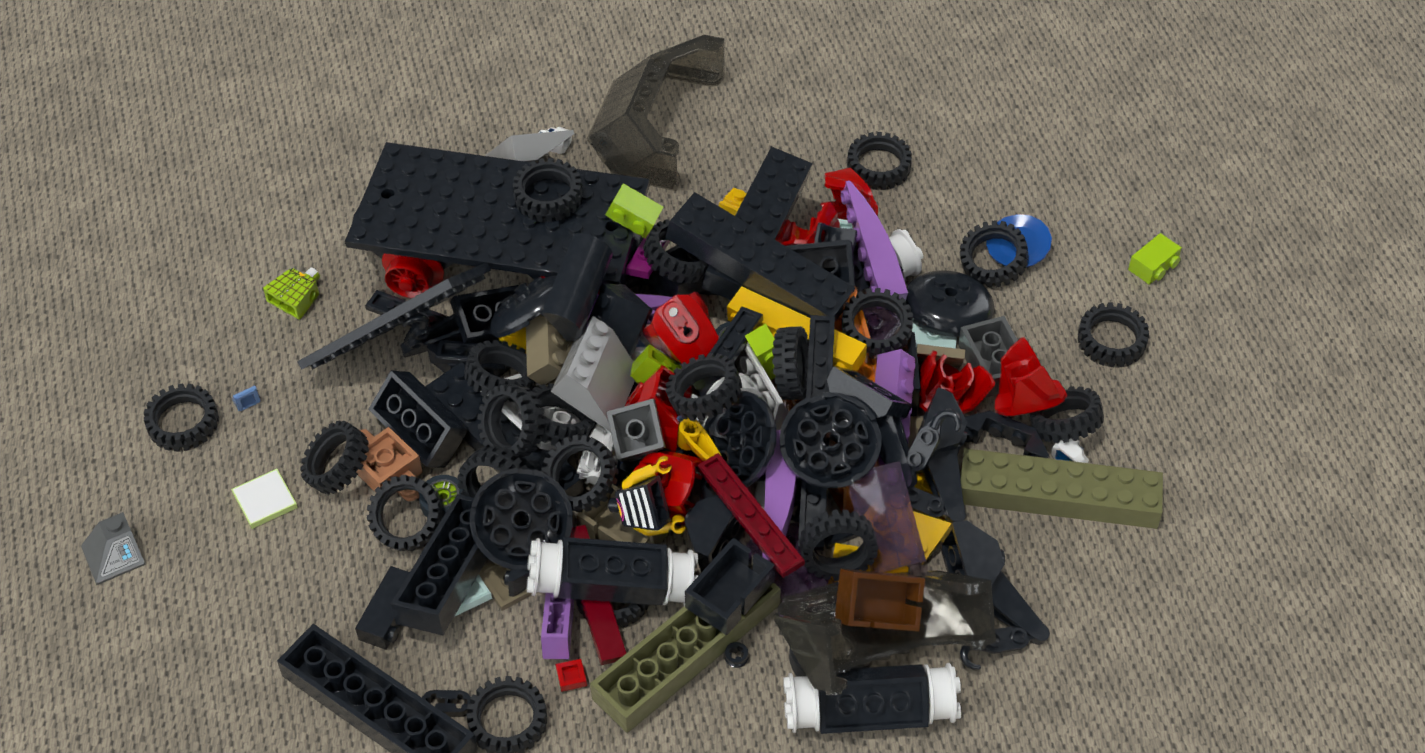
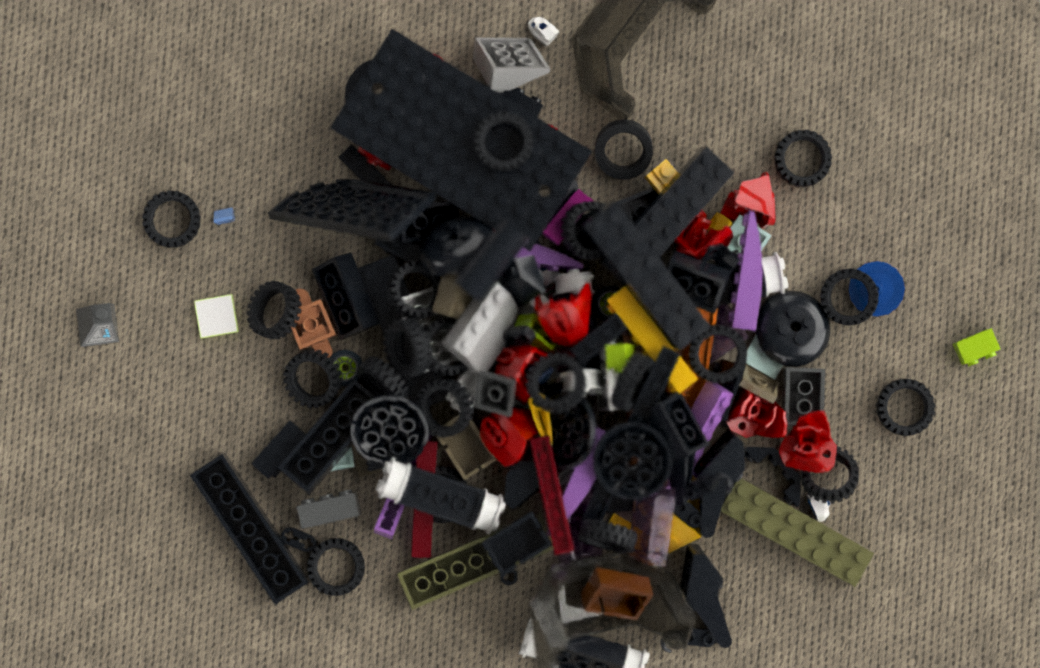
camera: 20 degrees right, 35 degrees up
lime torso [263,268,320,320] -> none
red plate [555,659,587,692] -> none
lime brick [605,183,663,239] -> none
torso [608,456,685,537] -> none
none -> dark grey brick [297,489,362,529]
none -> black beam [503,325,536,346]
none -> black tyre [595,119,653,180]

